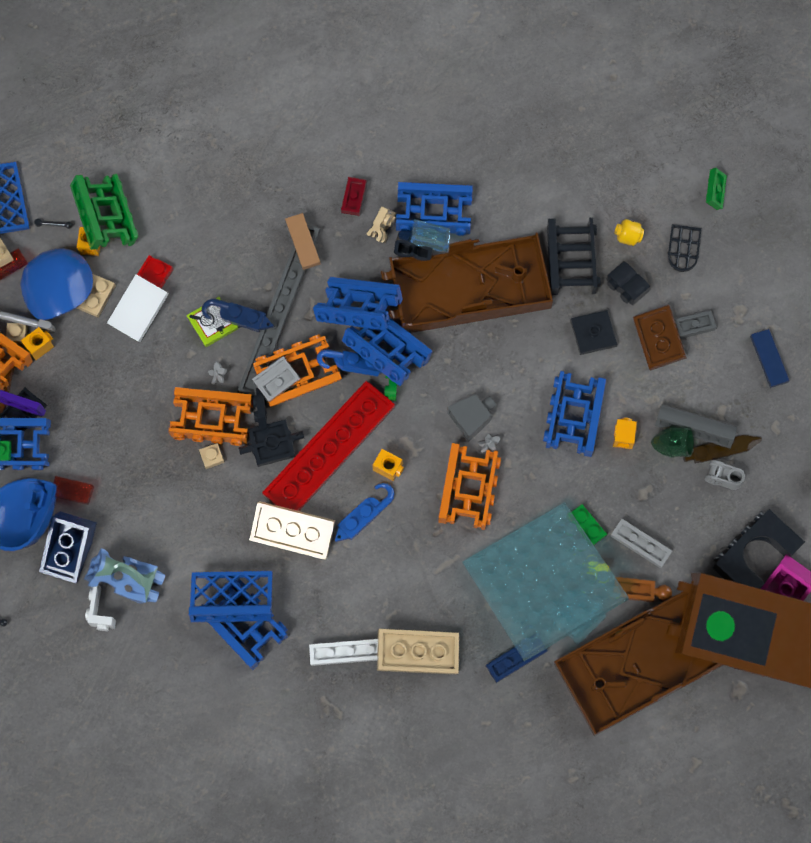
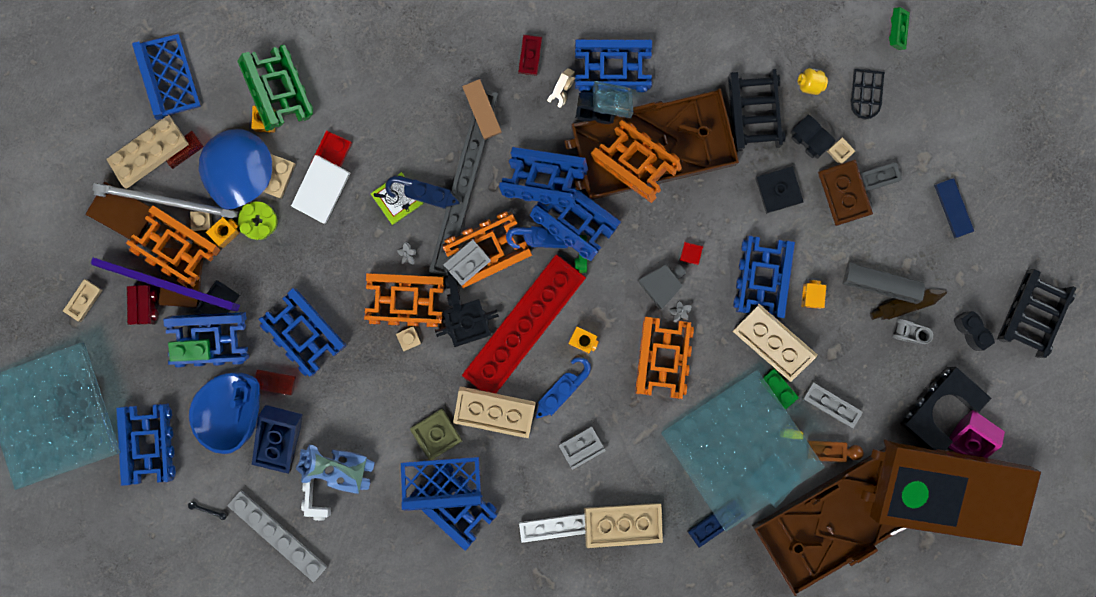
camera: 10 degrees left, 15 degrees up
black hinge [34,219,72,229] -> none
clear green helmet [651,427,694,458] -> none
none -> light grey plate [227,490,328,583]
none -> lime plate [238,202,278,240]
none -> blue fence [258,288,347,377]
none -> olive tile [410,408,463,461]
none -> light grey plate [558,426,606,470]
none -> orange fence [591,120,682,203]
none -> red tile [679,242,703,265]
none -> tan plate [733,304,818,382]
none -> tan plate [827,137,855,165]
none -> black brick [954,311,995,351]

